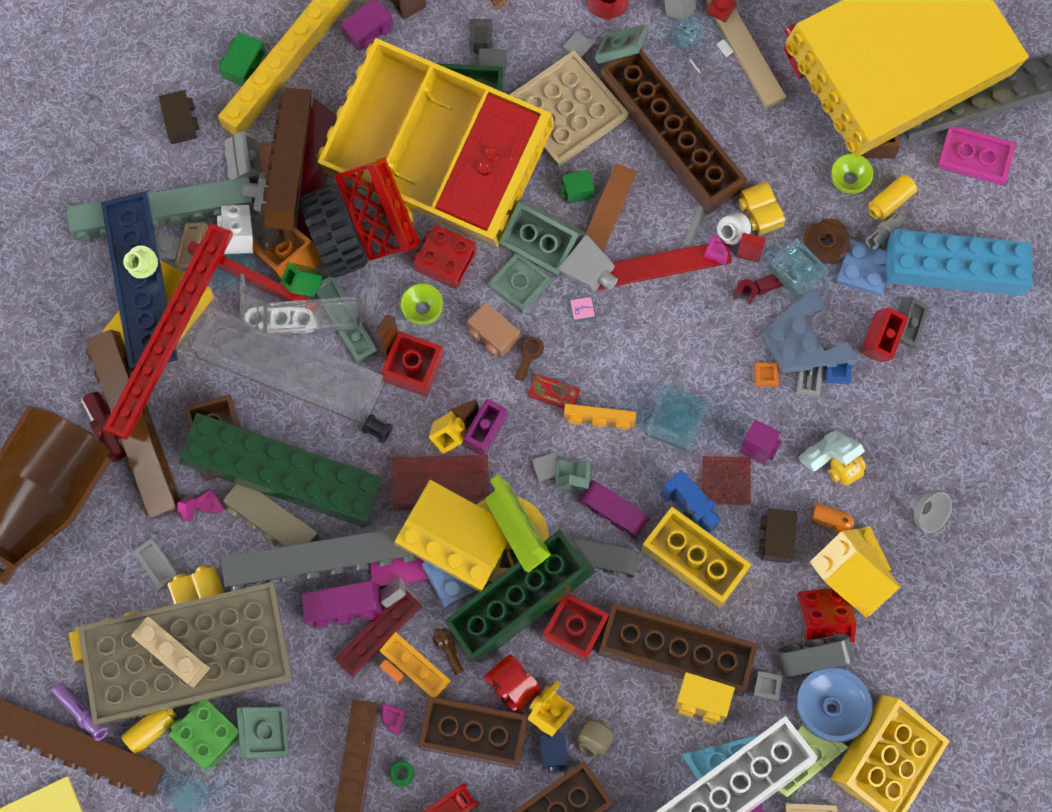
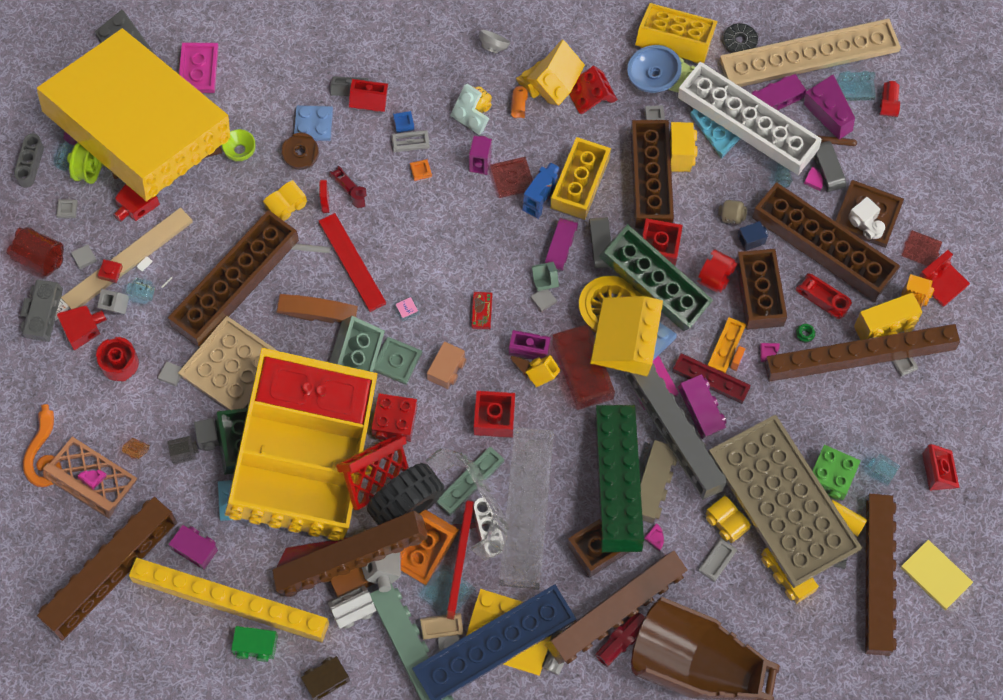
camera: 110 degrees left, 5 degrees down
medium lavender pin [51,683,108,741] -> none
red plate [103,224,233,440] -> none
yellowish green piece [123,246,158,278] -> none
tan brick [131,616,210,687] -> none
dark pink tile [177,496,195,521] -> none
white brick [217,205,253,254] -> none
sand green tile [237,706,289,759] -> none
clear smoke brick [251,213,284,251] -> none
green brick [280,262,322,297] -> none
black bush [362,414,393,443] -> none
reddish brown tile [375,314,398,359] -> none
light grey tile [381,577,406,608] -> none
lime piece [401,283,443,325] -> none
reddish brown plate [432,627,464,675] -> none
lime panel [485,474,551,572] -> none
reddish brown plate [514,336,544,382] -> none
yellow bracket [528,680,576,737] -> none
light grey torso [558,235,618,291] -> none
green brick [559,169,595,204] -> none
light orange plate [564,404,636,430] -> none
sand green tile [595,24,648,64] -> none
clear light blue brick [645,385,709,453] -> none
dark pink tile [704,234,728,265] -> none
white head [717,212,751,245] -> none
dark brown brick [758,508,797,563] -> none
sand blue wing [762,288,857,373] -> none
clear light blue plate [767,238,830,300] -> none
dark grey beam [778,634,854,676] -> none
light grey pin [866,213,905,249] -> none
yellow brick [868,174,918,220] -> none
dark azure brick [887,229,1033,295] -> none

